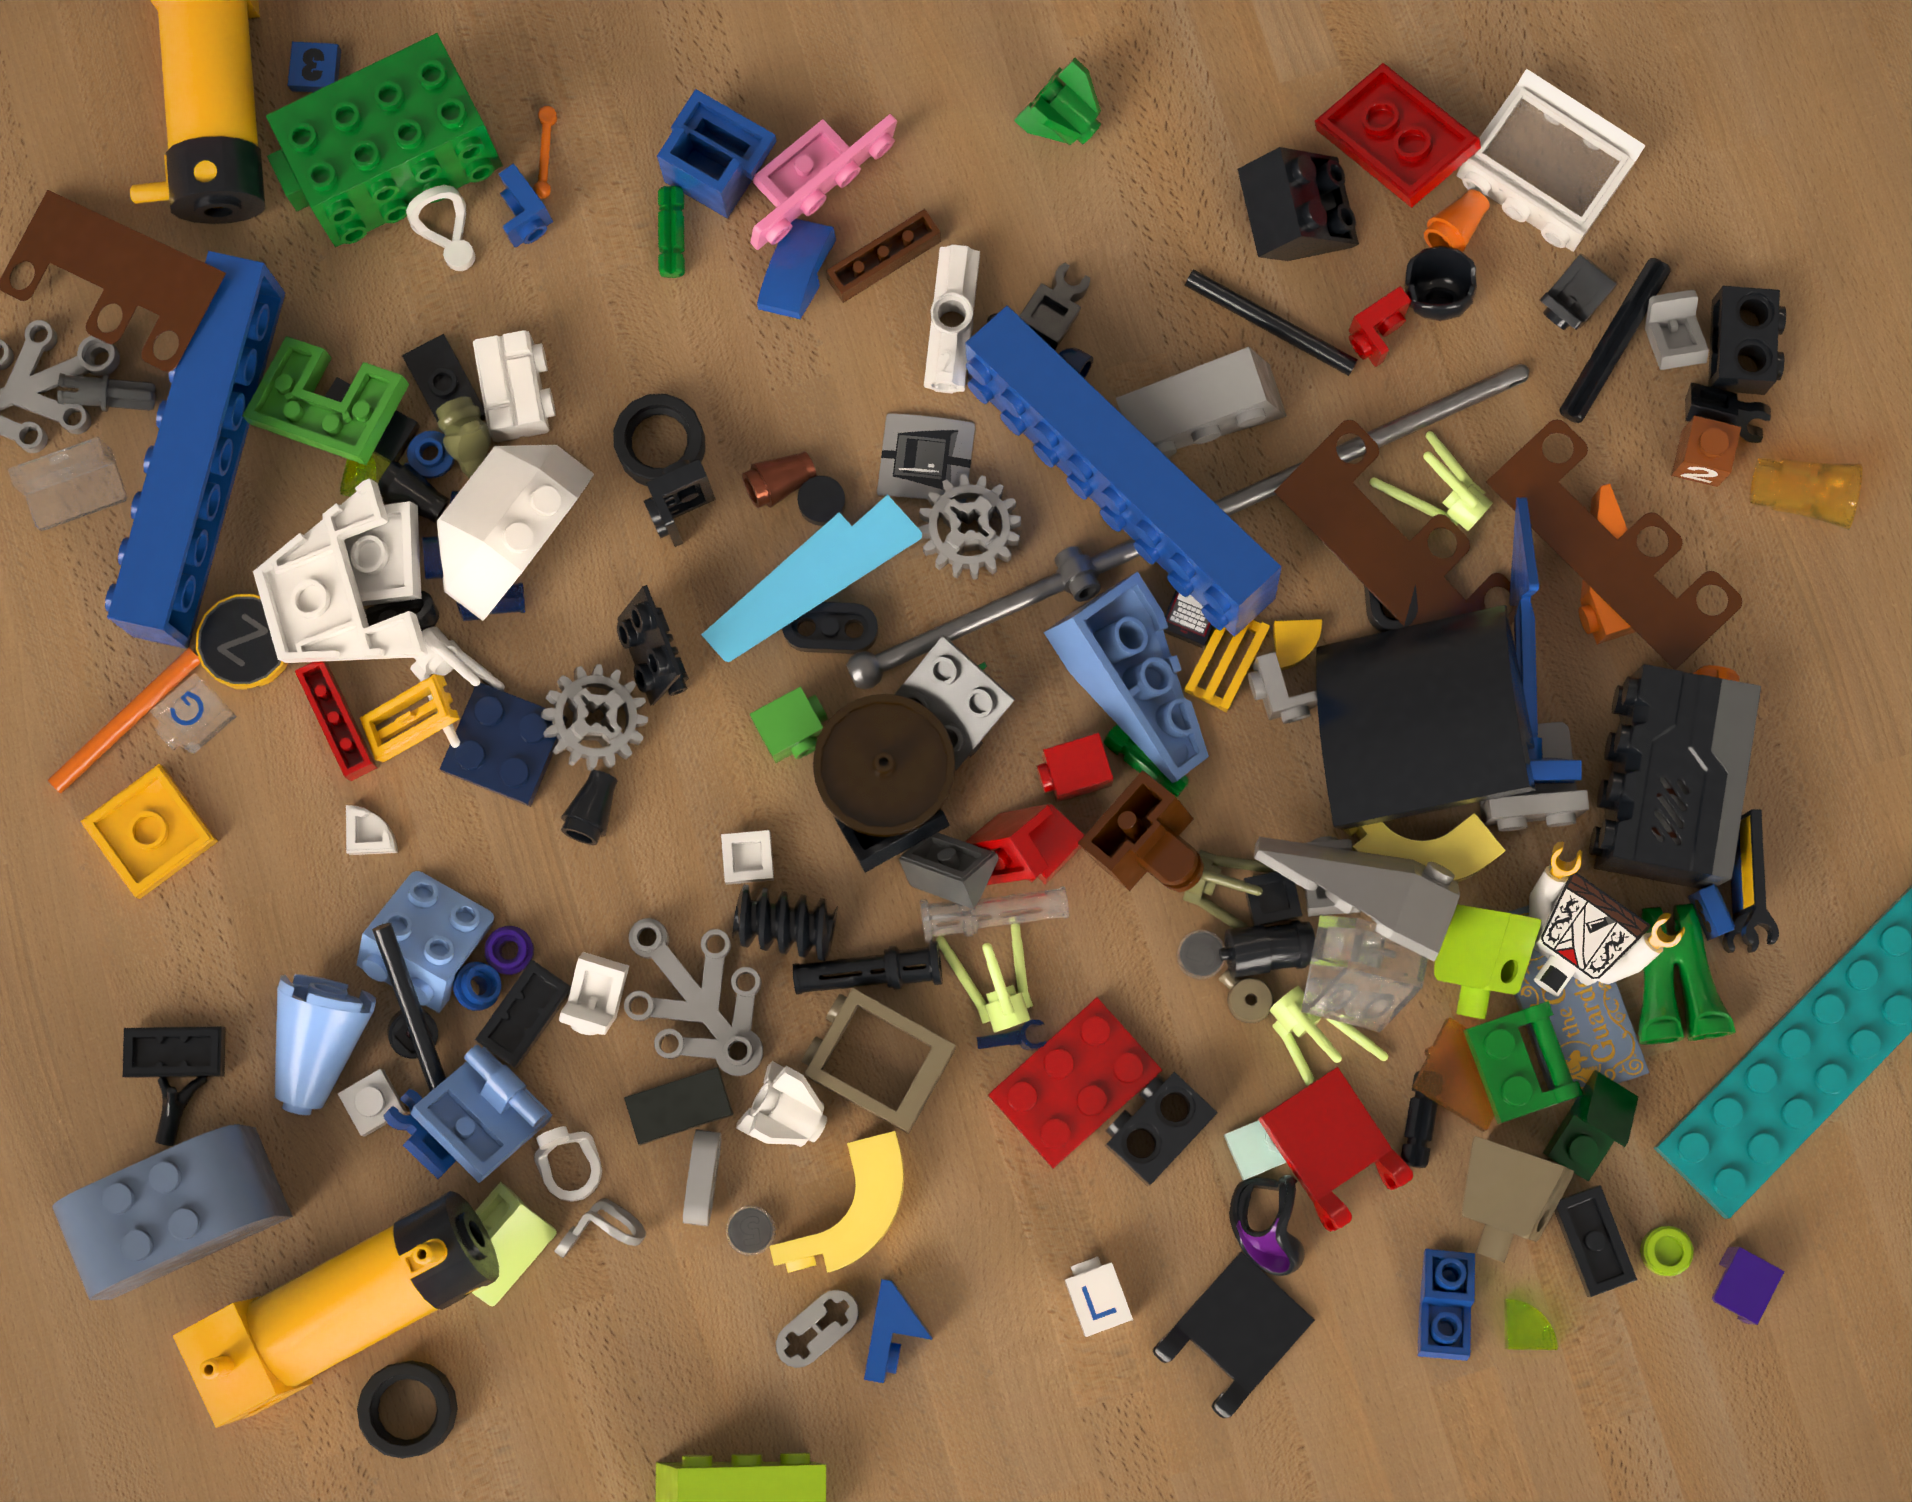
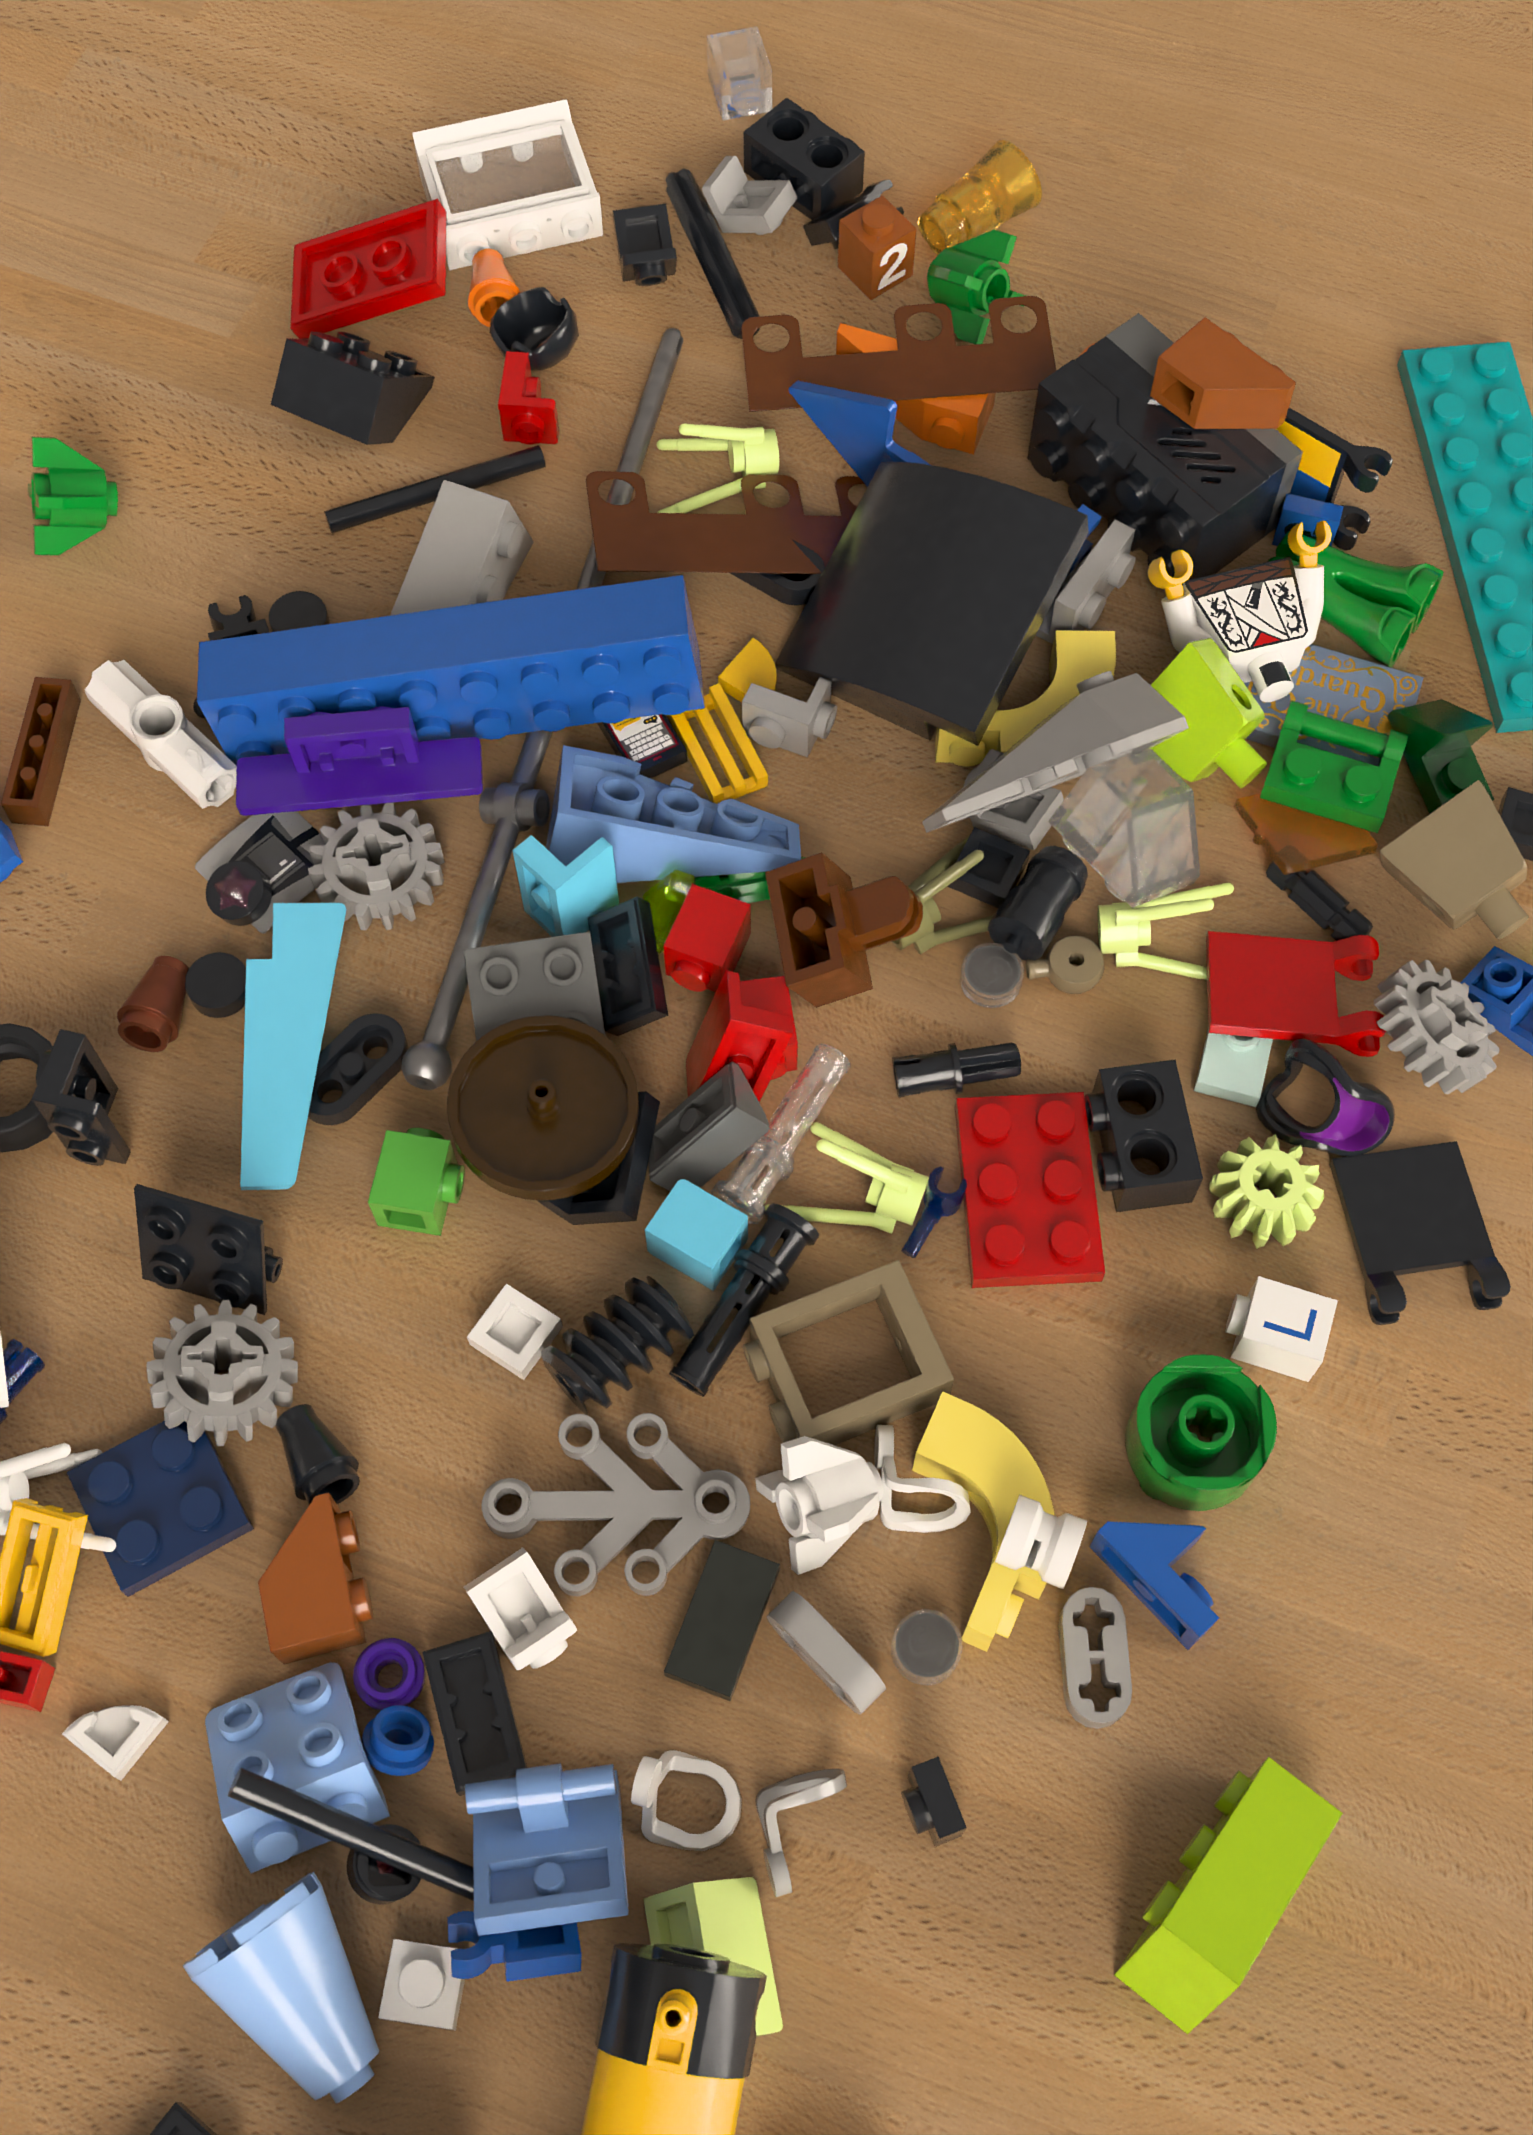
camera: 55 degrees left, 15 degrees down
none -> black tile [206,861,272,926]
none -> dark purple bracket [236,706,483,816]
none -> dark orange slope [258,1493,373,1665]
none -> black tile [269,591,330,632]
none -> medium azure panel [512,835,619,937]
none -> black plate [587,896,669,1036]
none -> clear neon green tile [643,869,694,954]
none -> medium azure panel [645,1179,748,1291]
none -> clear brick [707,26,772,121]
none -> white piece [874,1425,971,1533]
none -> black axle [892,1043,1021,1098]
none -> black plate [901,1757,967,1847]
none -> green brick [927,229,1026,344]
none -> white wheel [995,1495,1087,1589]
none -> green brick [1125,1354,1277,1511]
none -> dark orange slope [1150,317,1296,429]
none -> yellowish green gear [1209,1134,1324,1249]
none -> light grey gear [1374,960,1499,1094]

